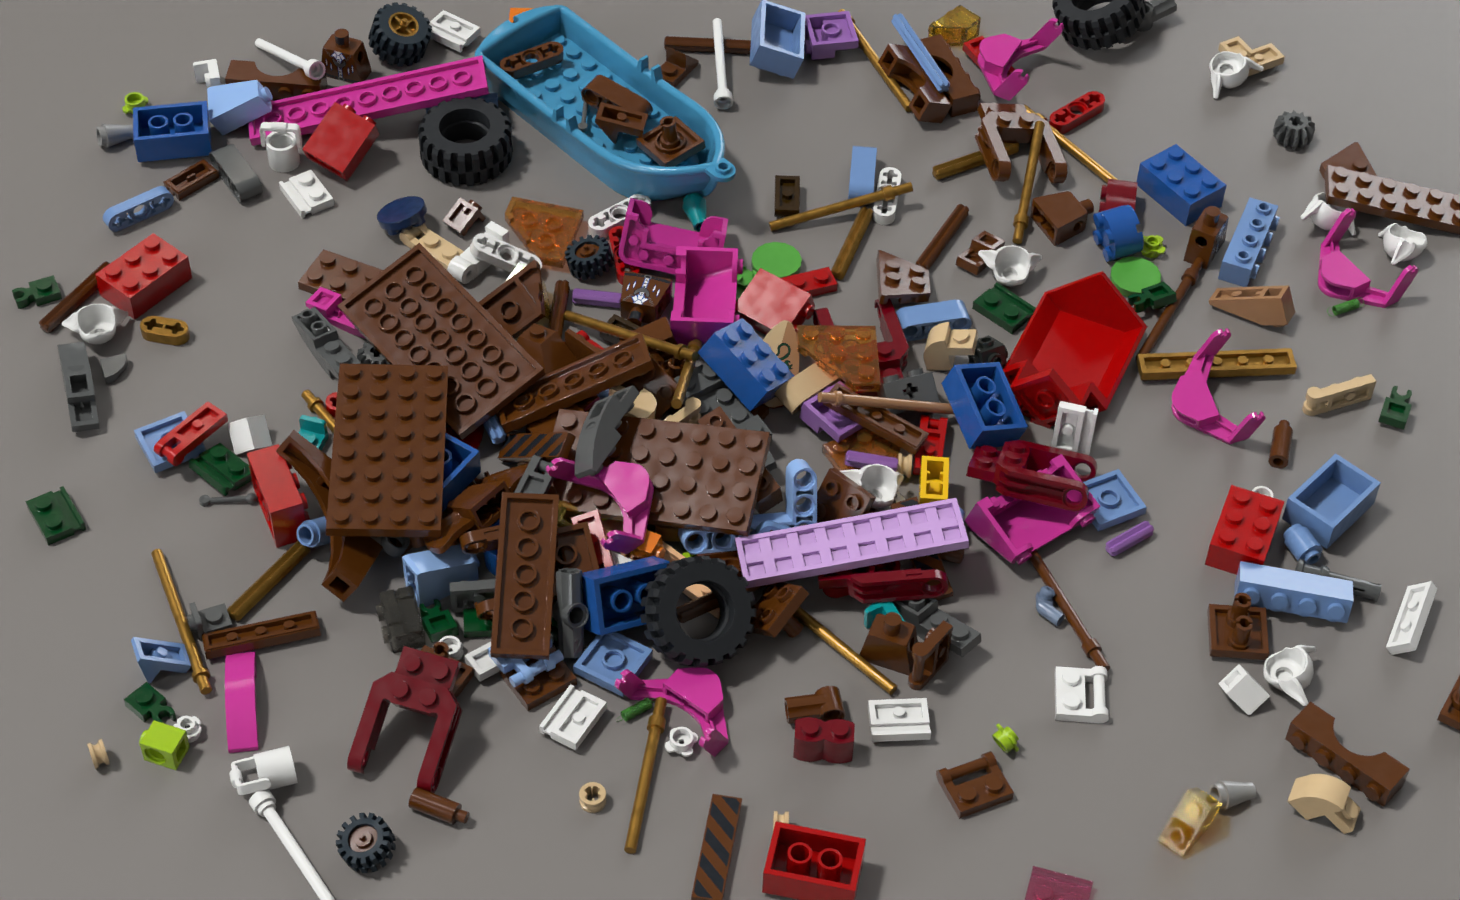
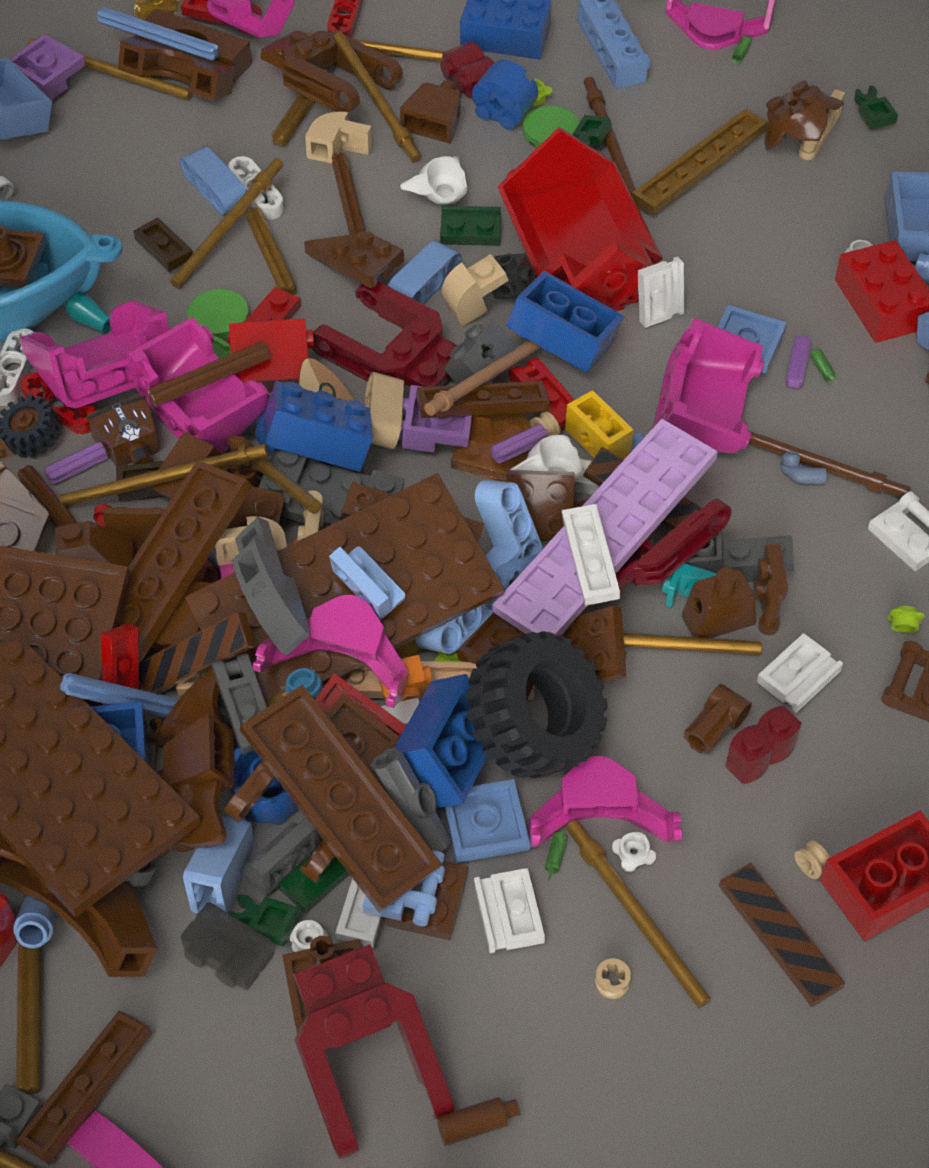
camera: 40 degrees left, 5 degrees up
clear orange plate [796,325,880,391] -> none
reddish brown slope [955,231,1005,275] -> none
dark red plate [966,440,1097,511] -> none
dark pink piece [1171,328,1266,445] -> none
reddish brown torso [1183,206,1229,270] -> none
medium nougat slope [1209,285,1295,327] -> none
reddish brown cylinder [1268,420,1293,468] -> none
none -> medium blue axle [60,673,179,718]
none -> red plate [101,624,139,706]
none -> reddish brown axle [148,341,271,406]
none -> dark azure plate [285,668,322,698]
none -> tan brick [305,112,372,164]
none -> light blue bracket [329,546,405,620]
none -> white plate [562,504,620,606]
none -> reddish brown brick [764,81,844,151]
none -> bright green piece [809,346,838,386]

